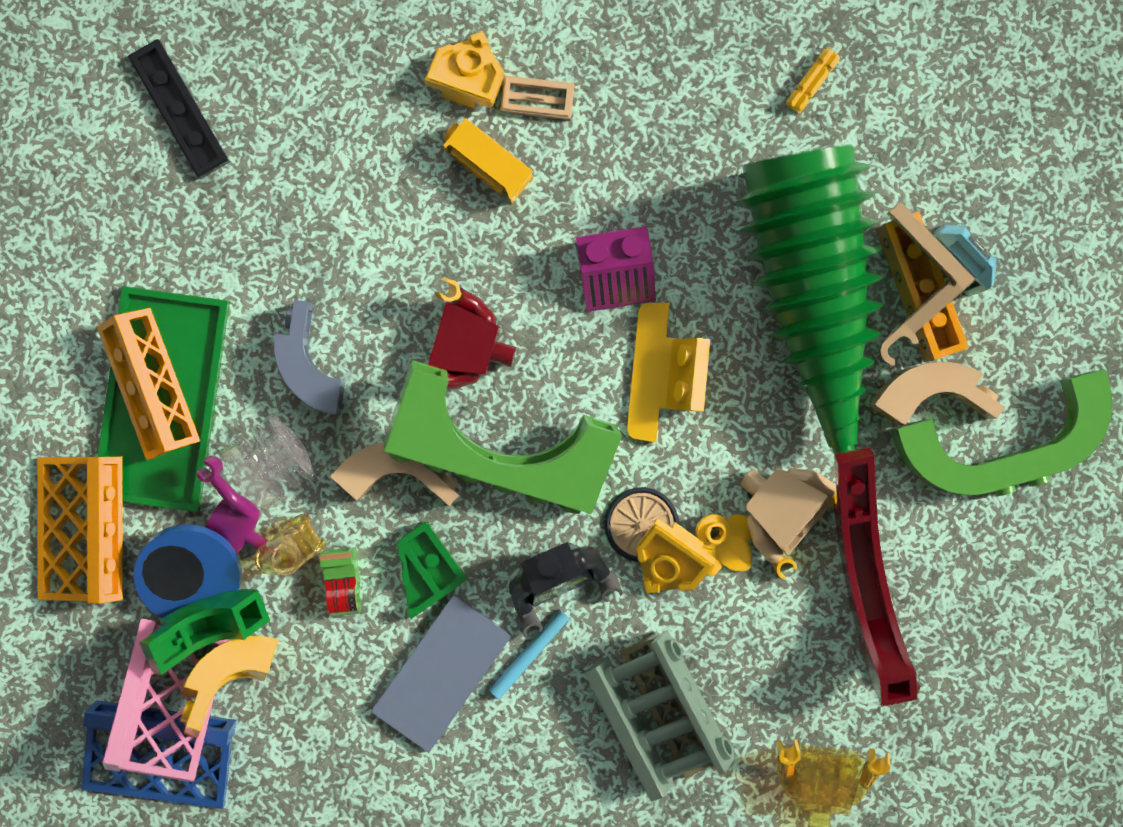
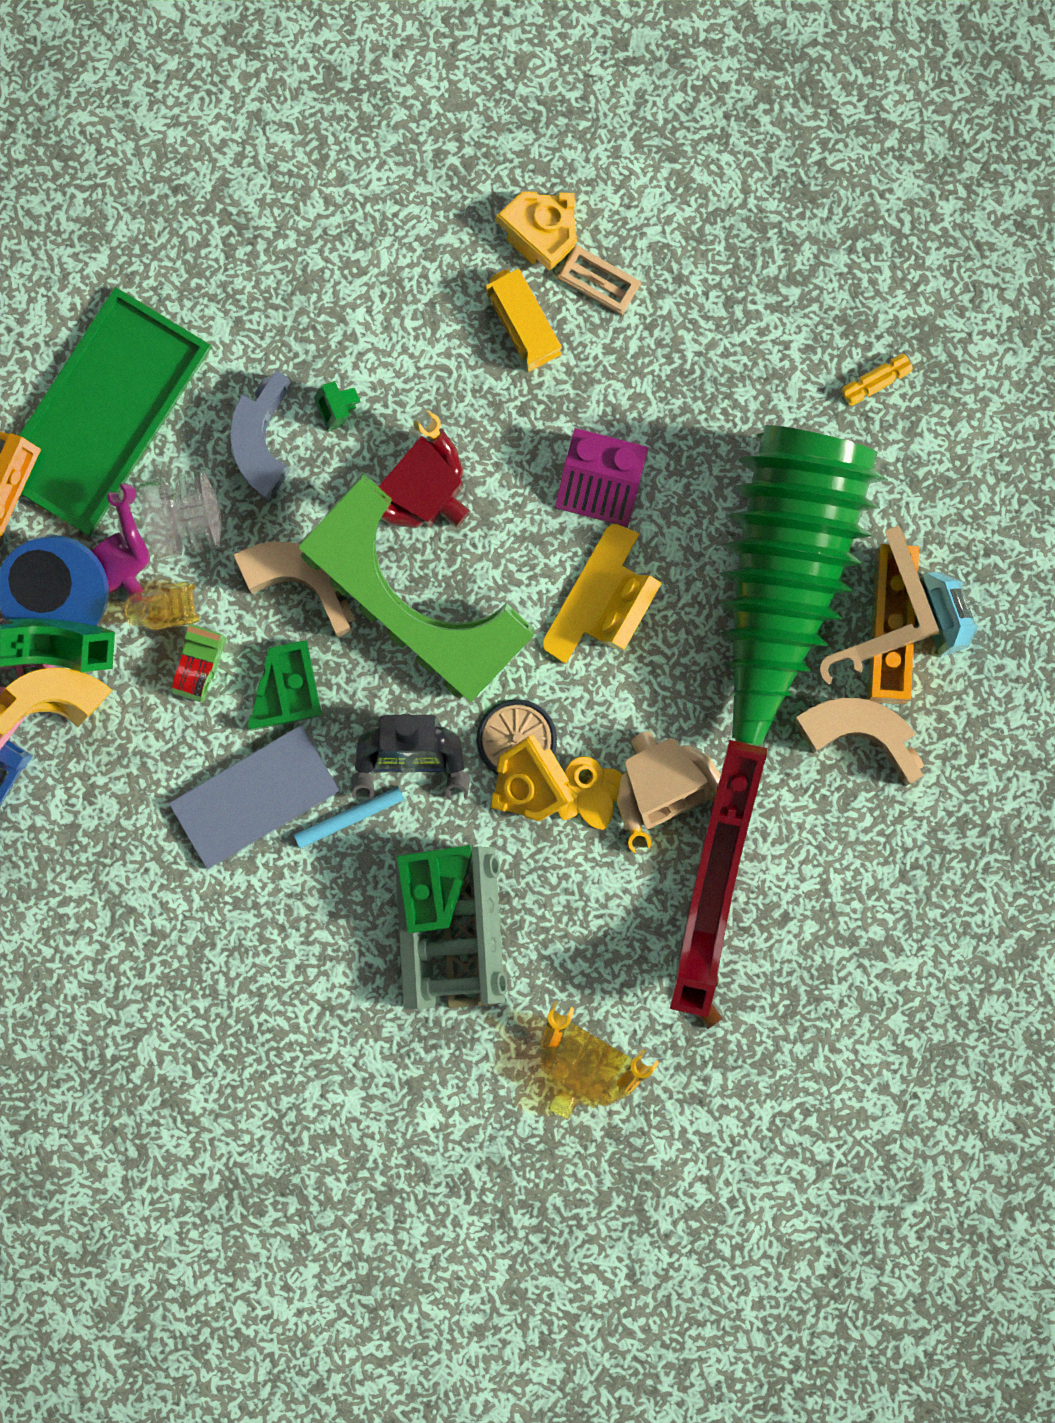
camera: 30 degrees right, 5 degrees down
light orange fence [96,308,200,460] -> none
black tile [128,39,230,179] -> none
bright green arch [891,369,1113,497] -> none
none -> green tile [314,381,361,432]
none -> green wing [397,845,473,934]

